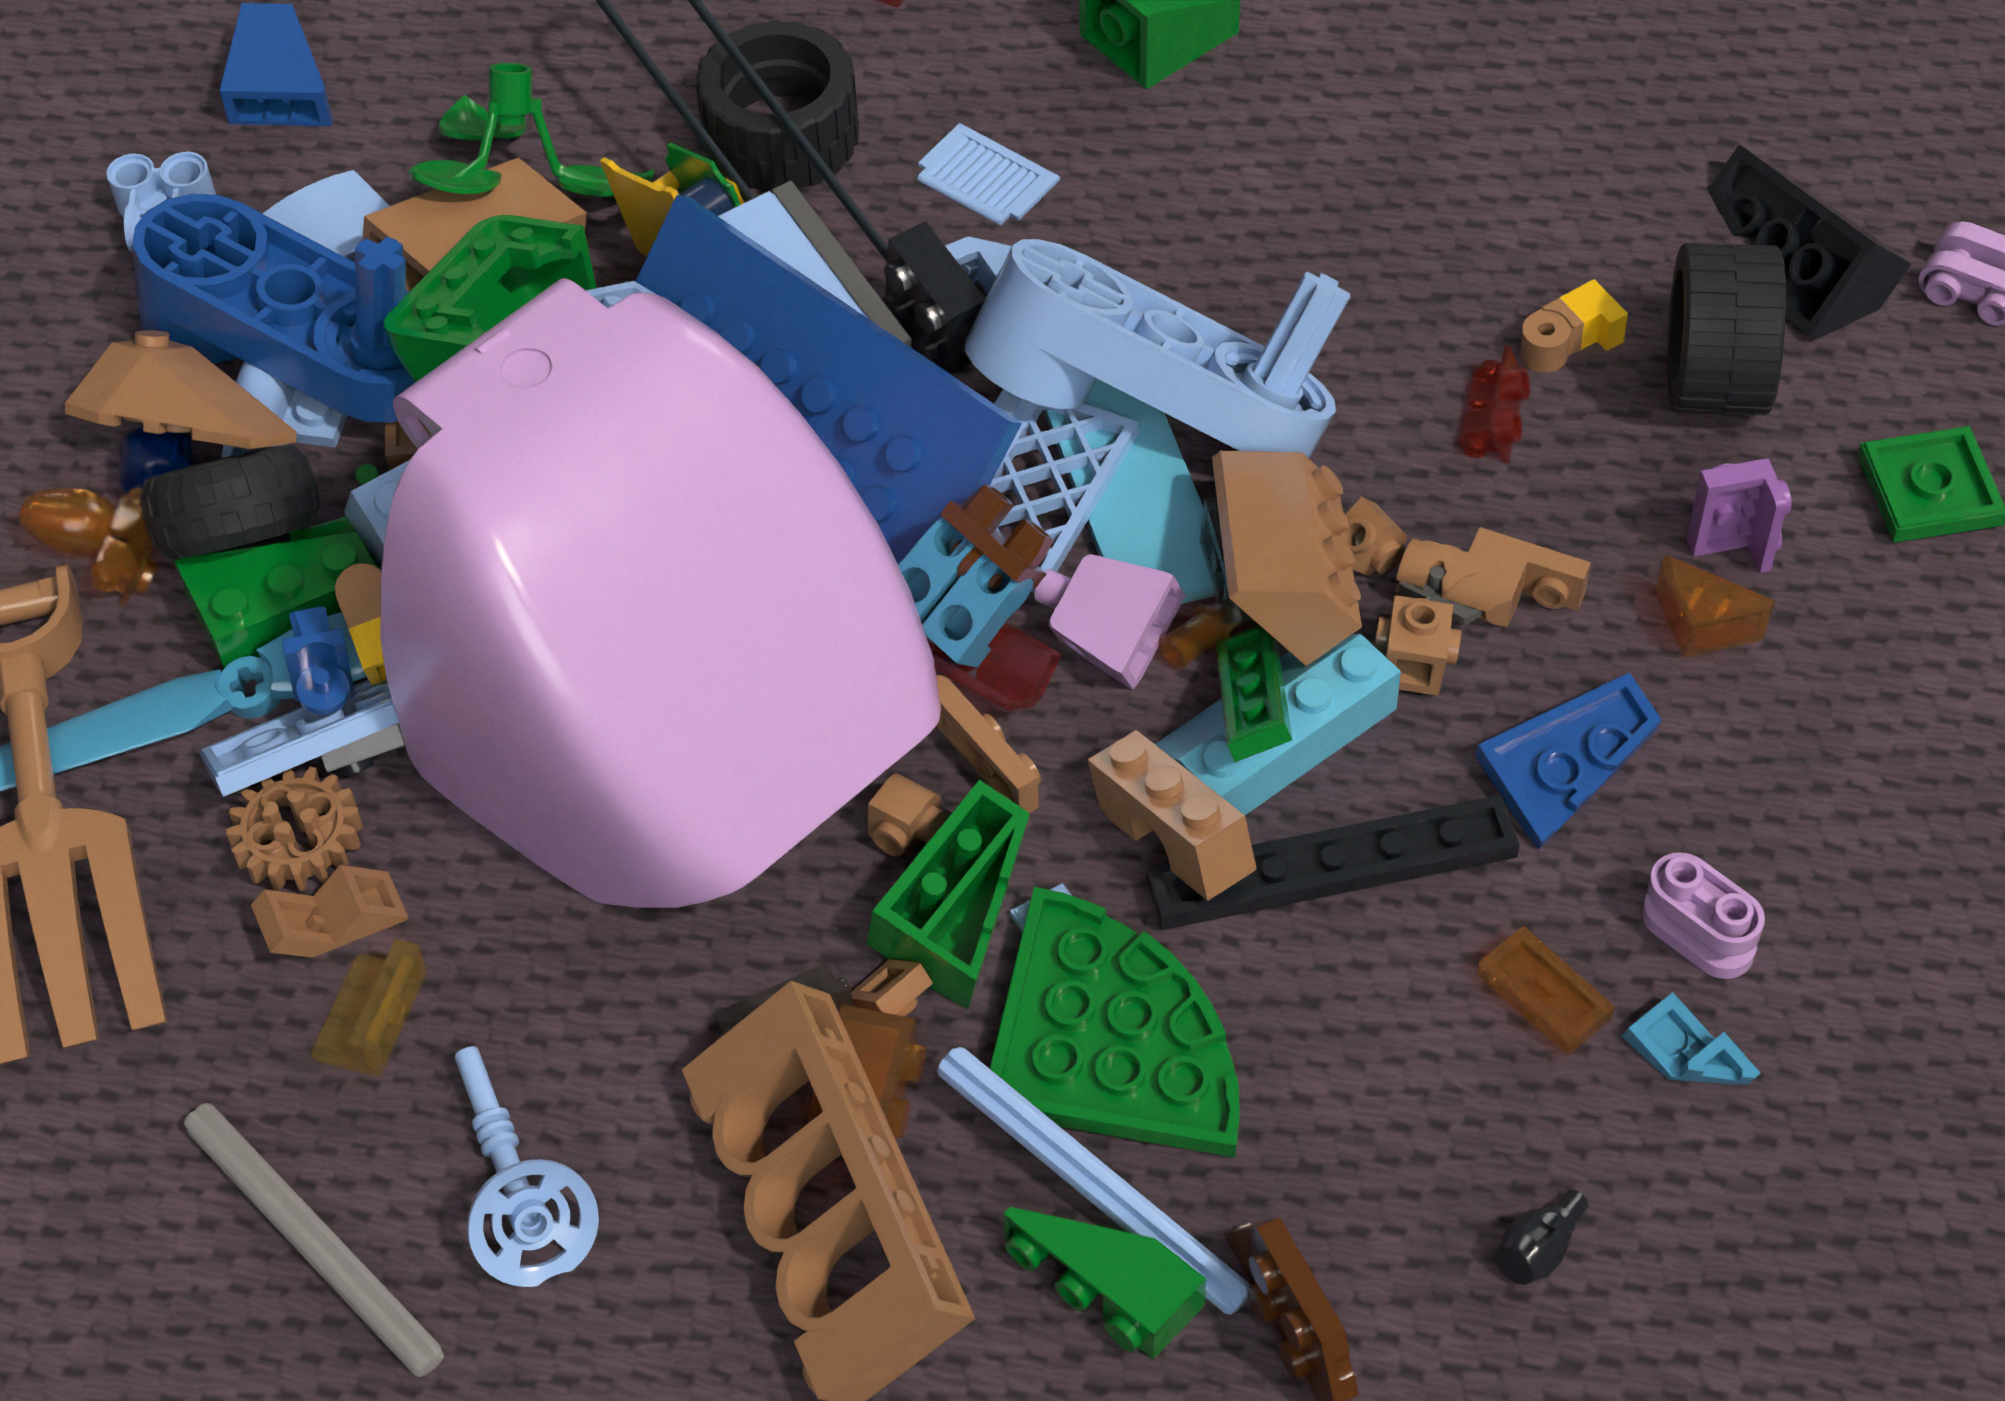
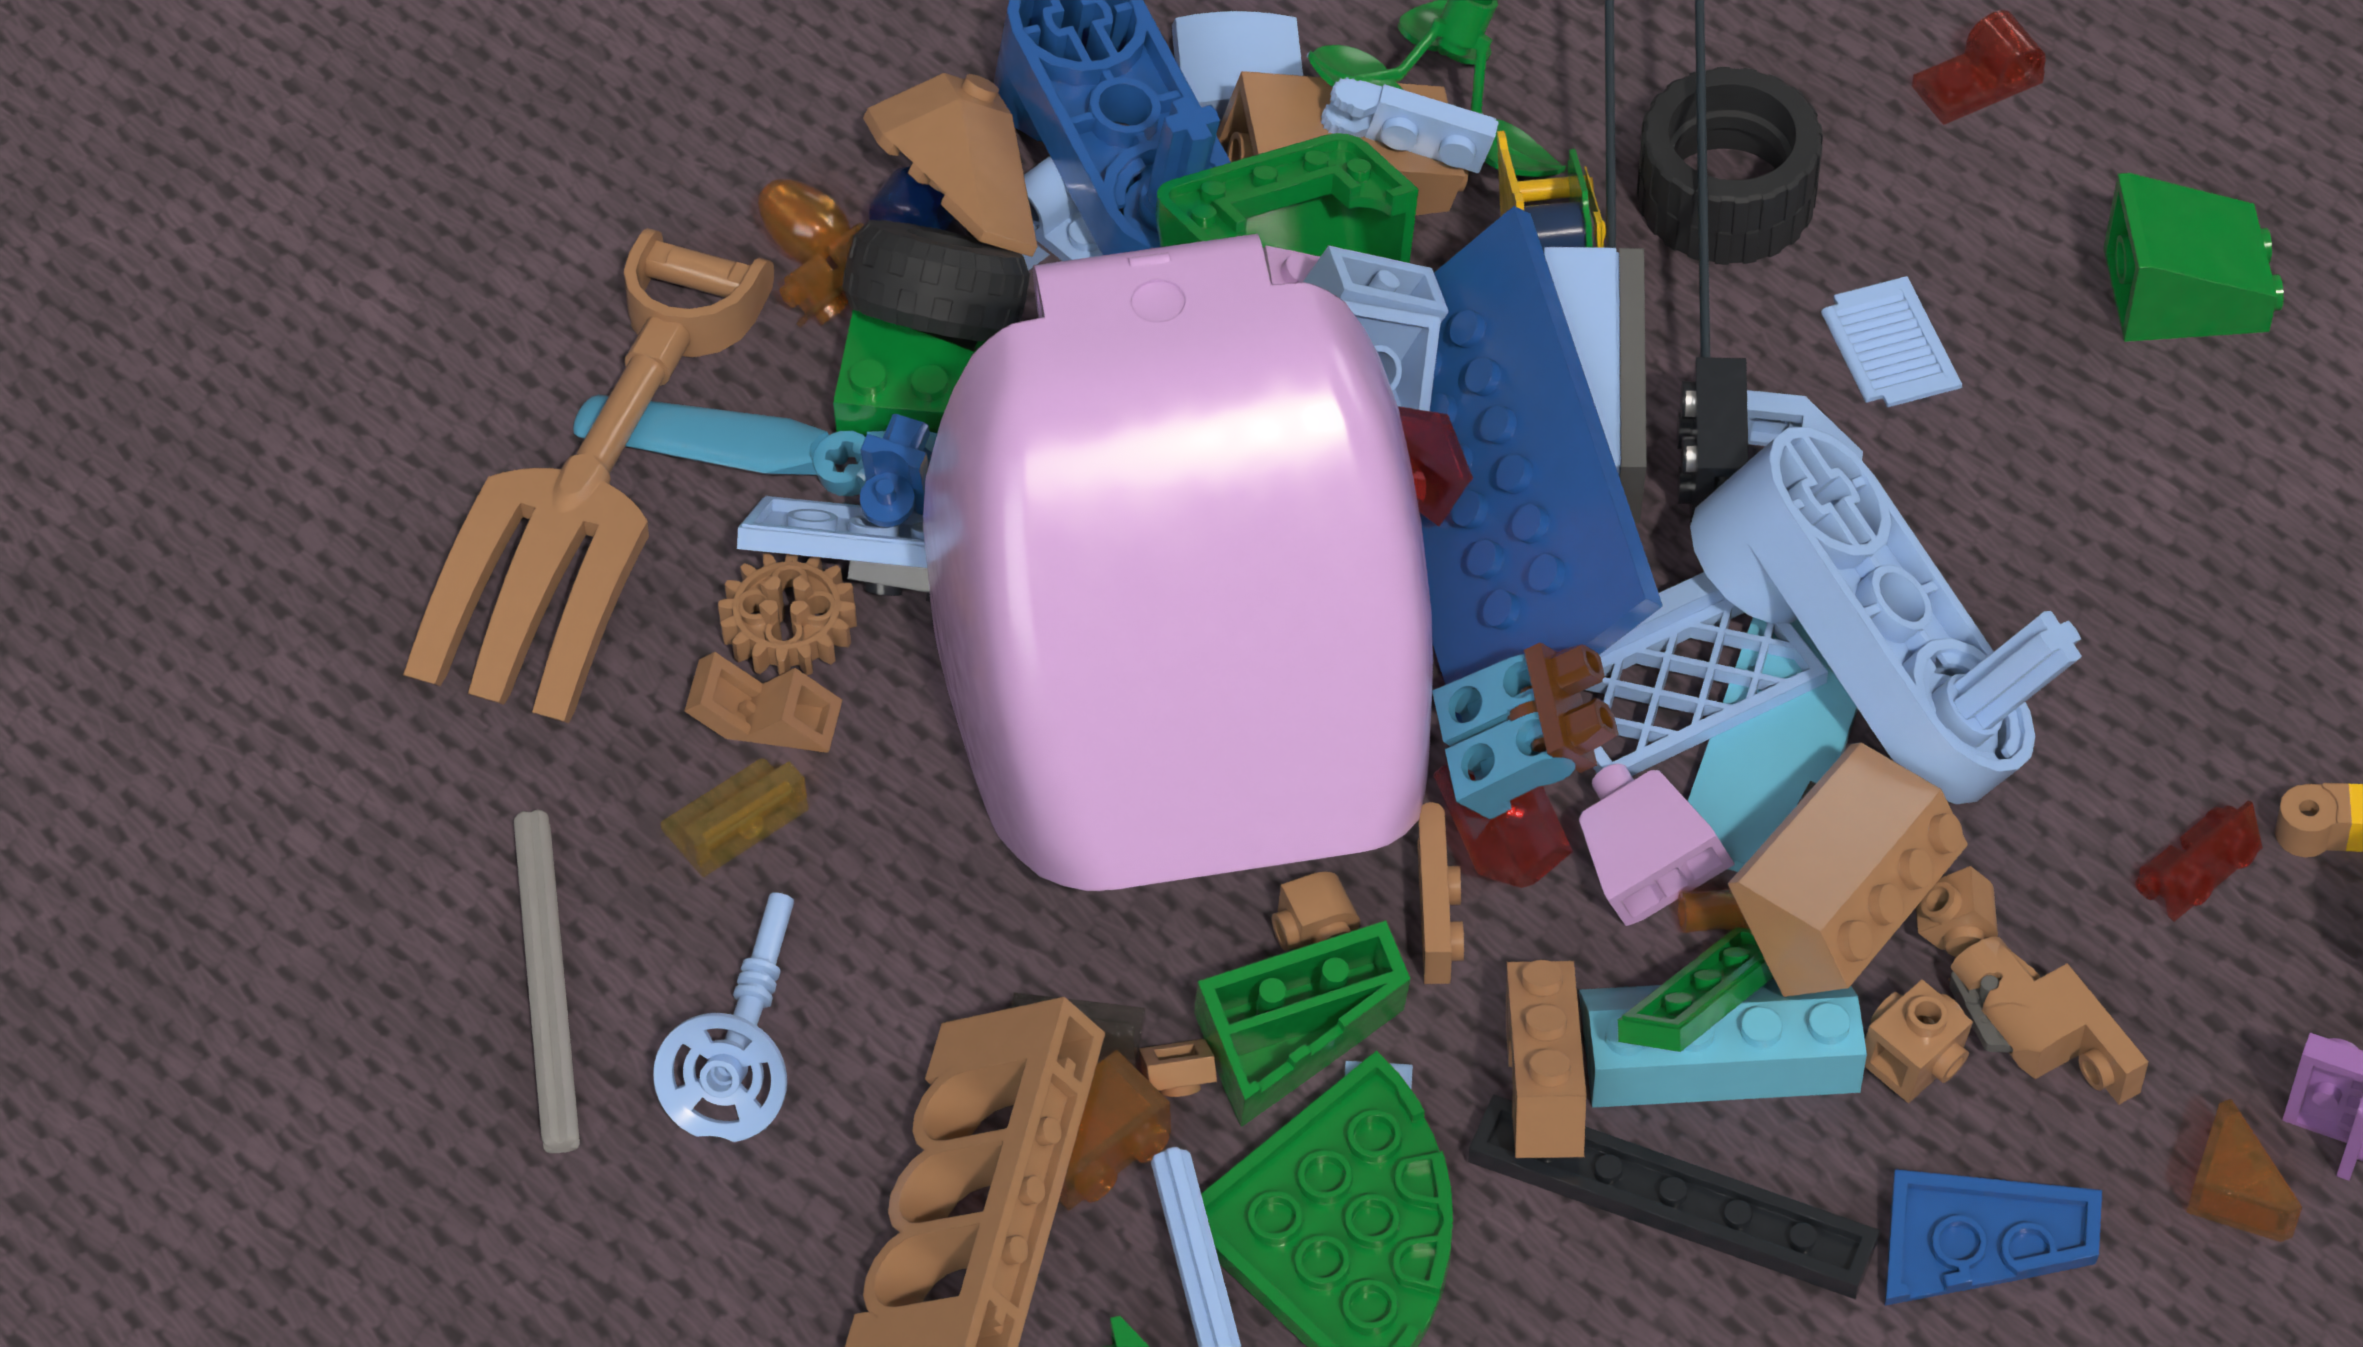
camera: 35 degrees right, 0 degrees up
none -> light blue hinge [1321,77,1498,173]

